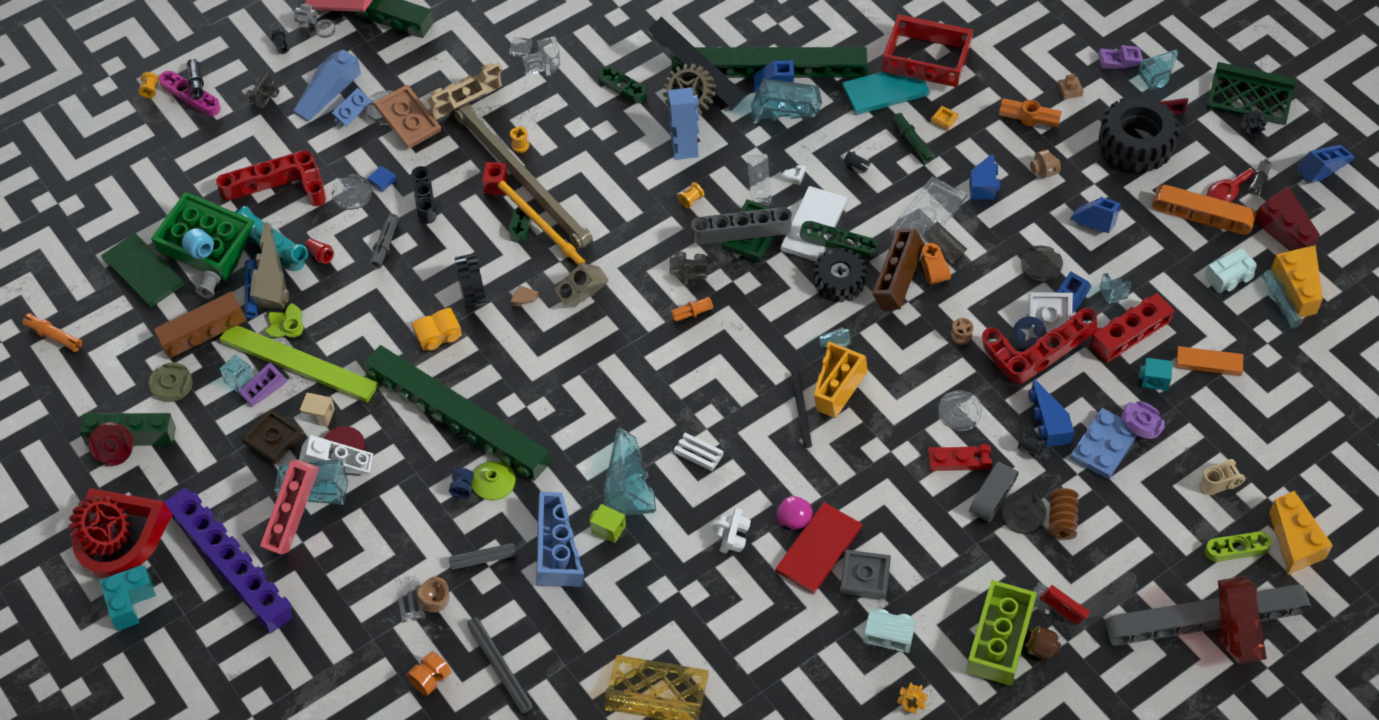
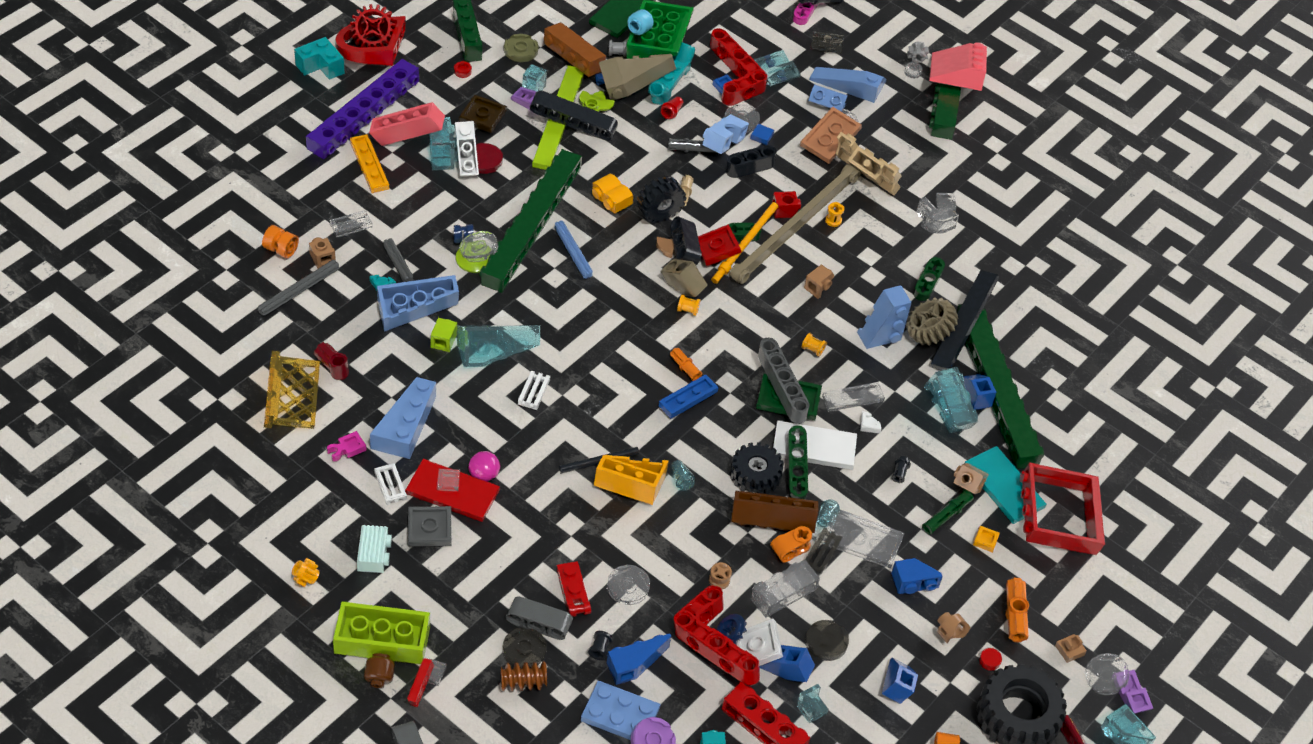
camera: 70 degrees right, 5 degrees down
dark red tile [88,422,134,466] -> none
black pin [270,29,289,54] -> none
tan panel [300,393,335,427] -> none
medium nougat piece [418,577,449,612] -> none
clear smoke hips [669,251,707,285] -> none
white hips [711,508,751,554] -> none
none -> medium nougat brick [309,237,336,269]
none -> dark red piece [314,342,349,380]
none -> dark pink plate [327,431,367,461]
none -> light orange tile [350,134,389,193]
none -> teal tile [369,275,396,290]
none -> medium blue wedge [370,377,436,459]
none -> white tile [374,463,407,505]
none -> clear tile [437,469,460,491]
none -> red tile [454,61,472,78]
none -> clear tile [460,231,498,262]
none -> black beam [530,90,618,141]
none -> medium blue axle [554,220,593,279]
none -> blue plate [658,374,718,419]
none -> black beam [670,216,701,266]
none -> light orange bush [677,295,701,316]
none -> tan axle [680,175,693,206]
none -> red plate [698,224,742,266]
none -> light blue arch [702,114,749,154]
none -> blue tile [712,75,732,95]
none -> clear brick [751,560,820,618]
none -> clear light blue slope [754,50,801,86]
none -> medium nougat brick [804,264,834,299]
none -> clear light blue cone [817,499,840,528]
none -> medium nougat brick [953,463,989,494]
none -> red tile [979,648,1002,671]
none -> clear tile [1085,653,1130,695]

